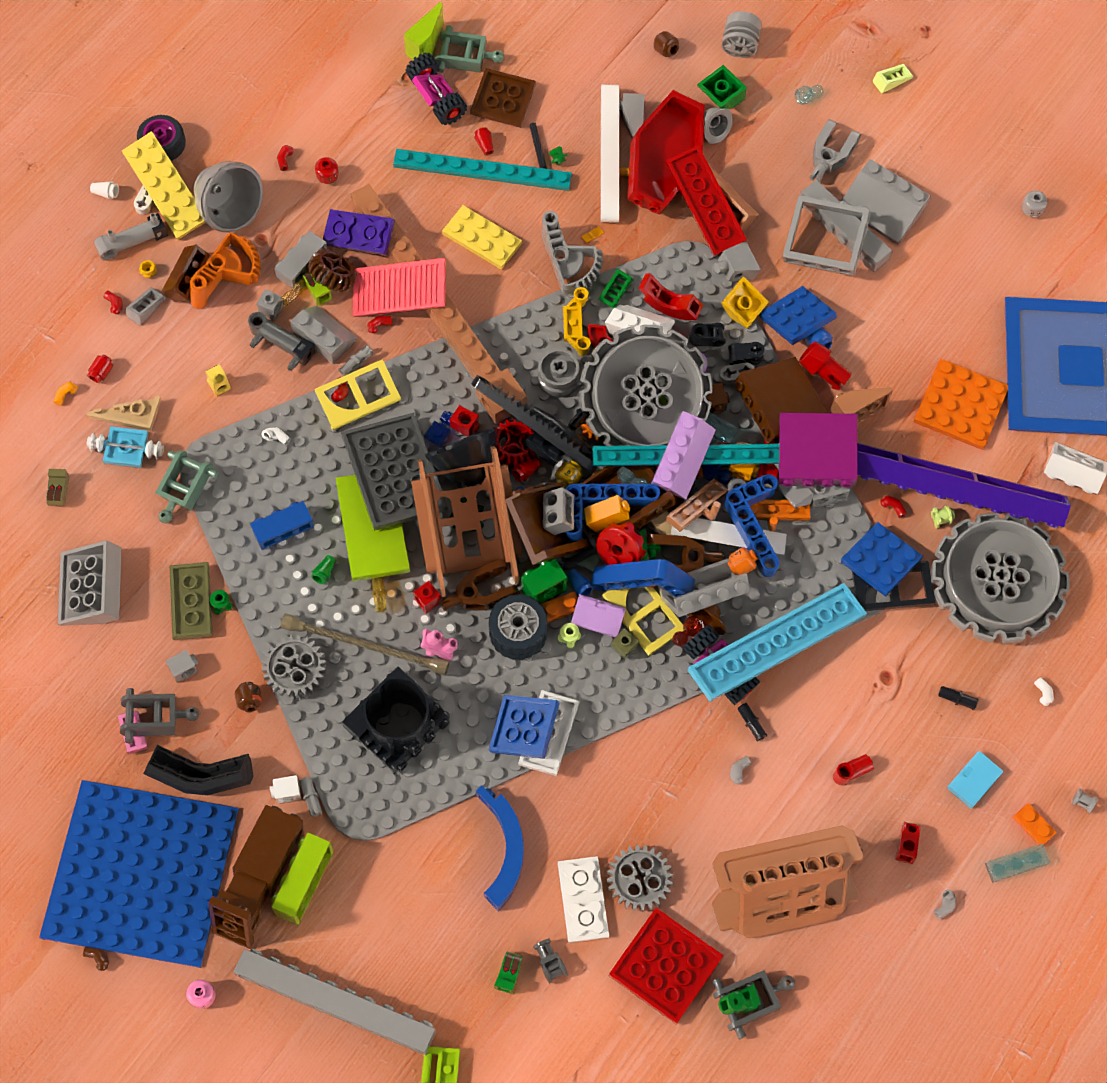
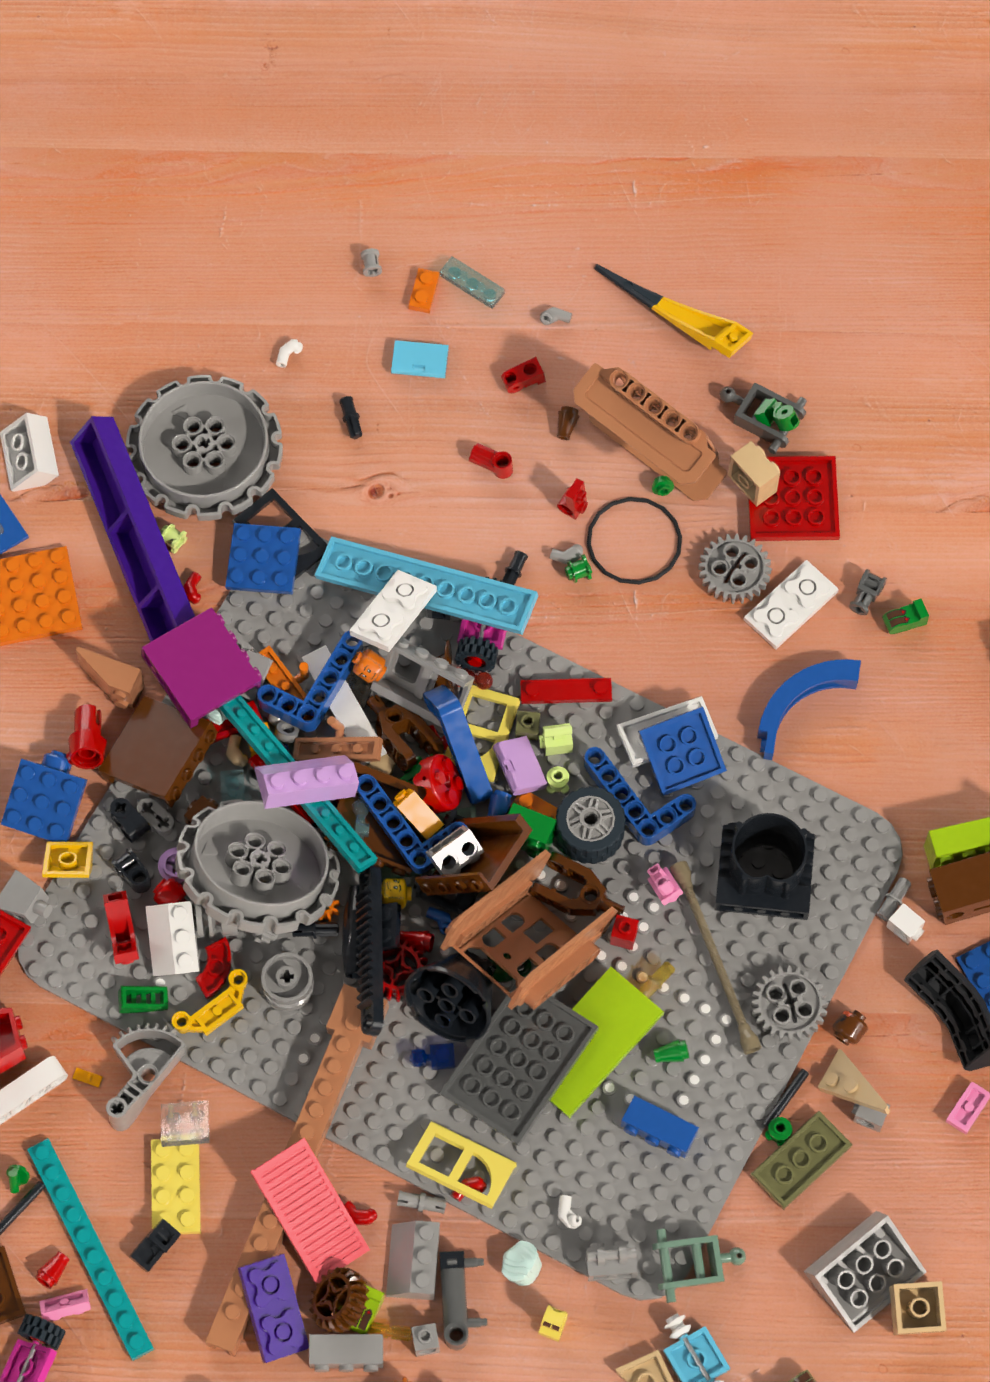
camera: 125 degrees left, 0 degrees up
dark grey piece [120,688,200,744] -> none
red brick [450,405,480,437] -> none
none -> bright pink plate [39,1289,91,1321]
none -> black slope [128,1218,181,1272]
none -> clear plate [161,1100,210,1147]
none -> white piece [350,570,437,652]
none -> light aqua hair [501,1241,542,1286]
none -> red plate [520,678,612,704]
none -> yellowish green brick [539,723,573,756]
none -> red plate [557,478,588,520]
none -> green brick [565,554,592,583]
none -> blue beam [584,747,696,846]
none -> light grey brick [585,1241,637,1282]
none -> black piece [587,497,682,585]
none -> yellow plate [594,264,753,358]
none -> tan brick [728,441,780,507]
none -> black bar [762,1069,809,1130]
none -> tan wing [818,1049,890,1115]
none -> tan brick [889,1281,947,1335]

